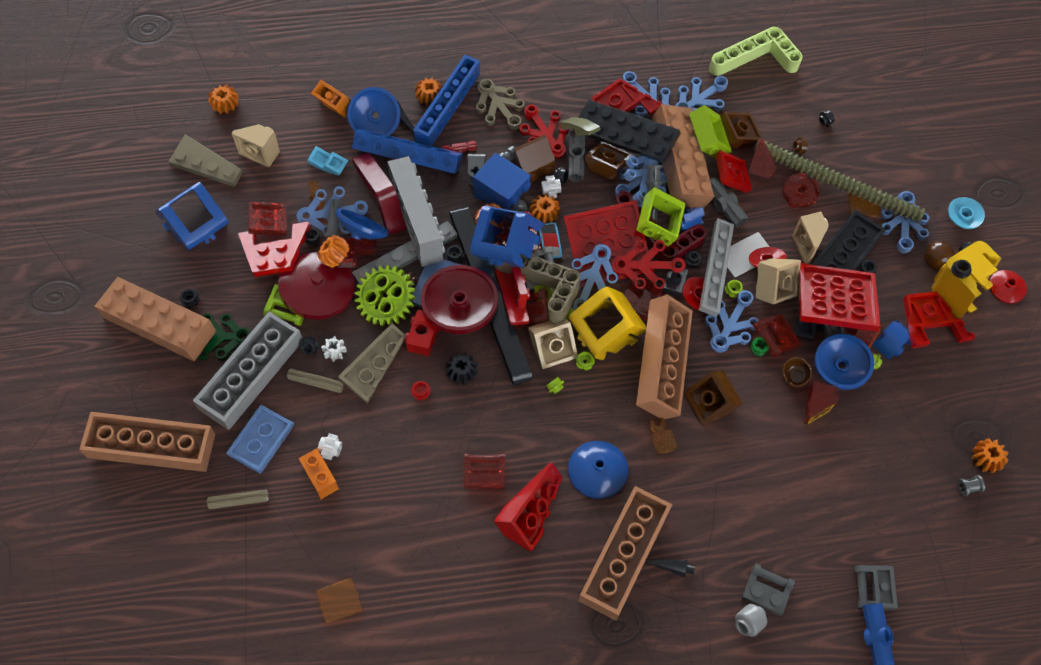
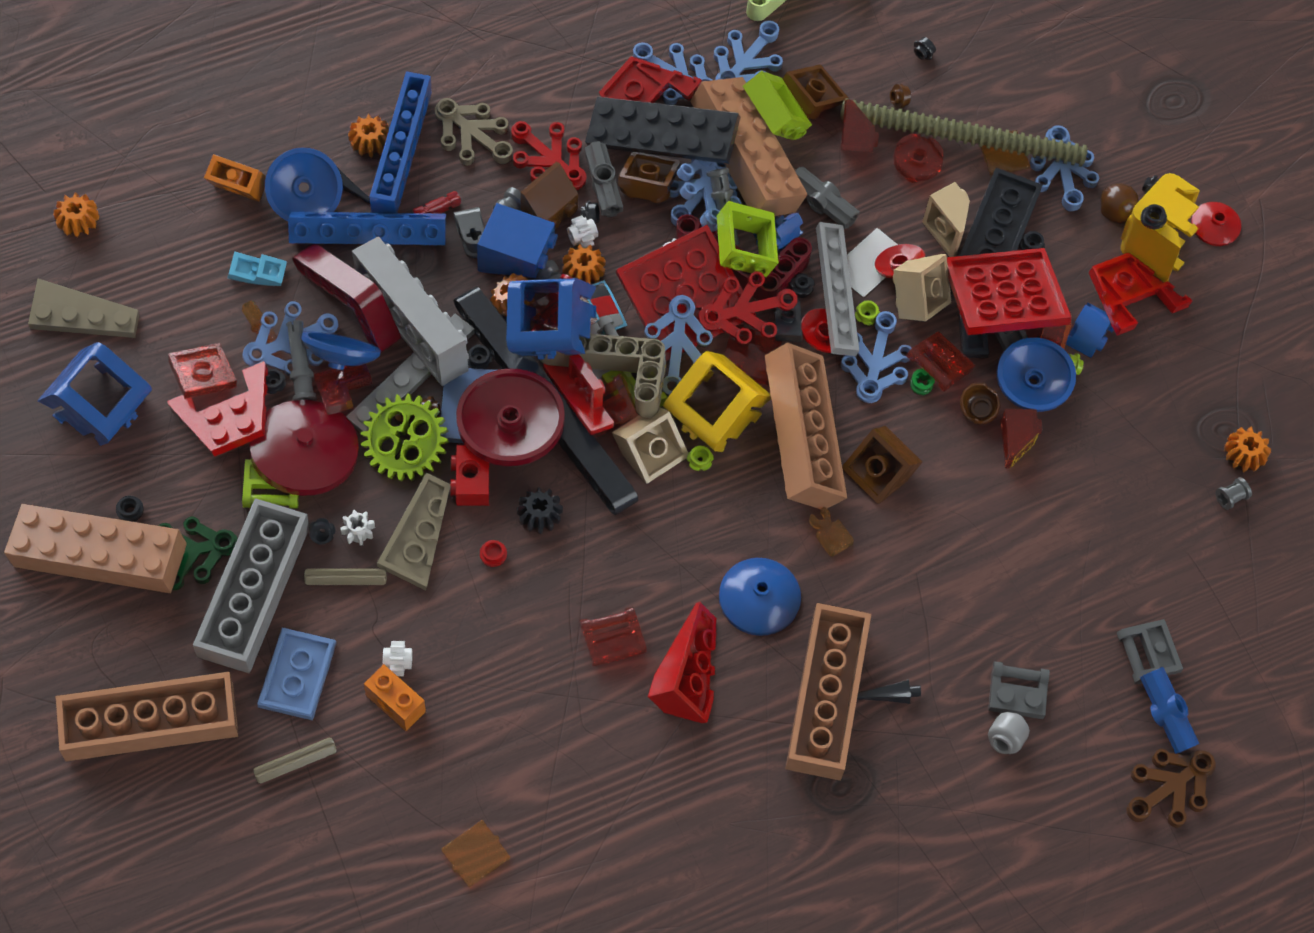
camera: 20 degrees left, 0 degrees up
tan slope [232,124,280,167] -> none
orange gear [317,235,349,268] -> none
lime plate [546,377,564,394] -> none
olive slope [560,117,600,136] -> none
red plate [715,150,752,193] -> none
medium azure dish [948,197,985,229] -> none

